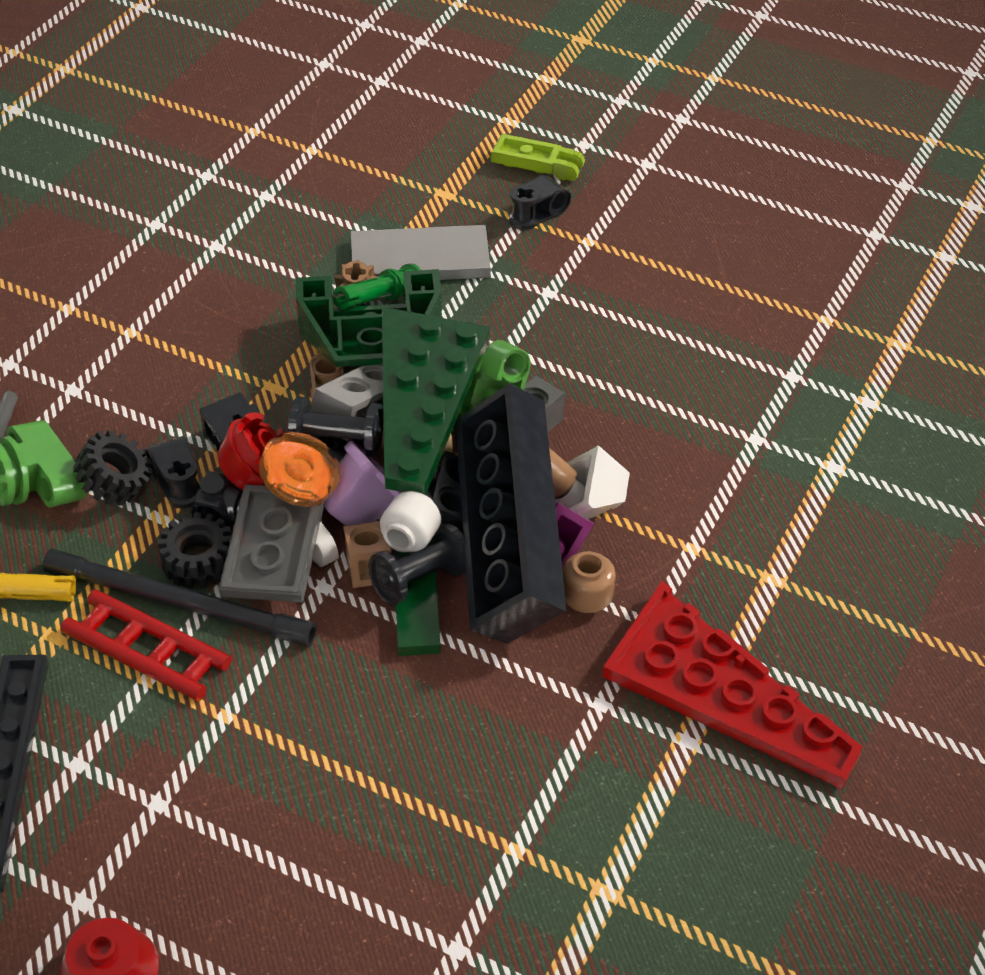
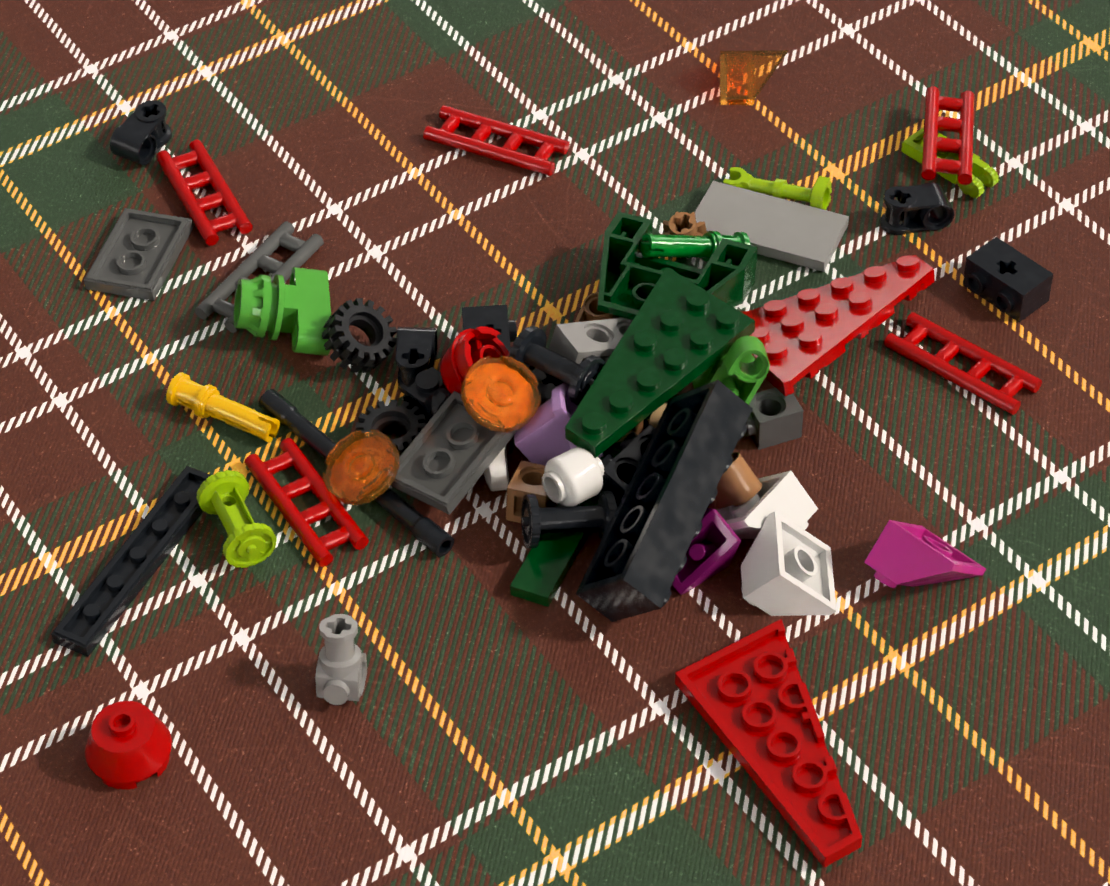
camera: 30 degrees right, 0 degrees up
medium nougat head [562,551,616,613] -> none
none -> lime hose [196,470,277,568]
none -> light grey connector [315,614,367,705]
none -> clear orange tile [323,429,399,505]
none -> red bar [423,105,570,176]
none -> clear orange slope [719,50,789,105]
none -> lime piece [723,167,832,210]
none -> wing [740,255,935,396]
none -> white slope [741,511,837,616]
none -> dark pink slope [864,520,986,588]
none -> red bar [884,312,1042,415]
none -> red bar [921,86,974,185]
none -> black brick [963,237,1053,322]

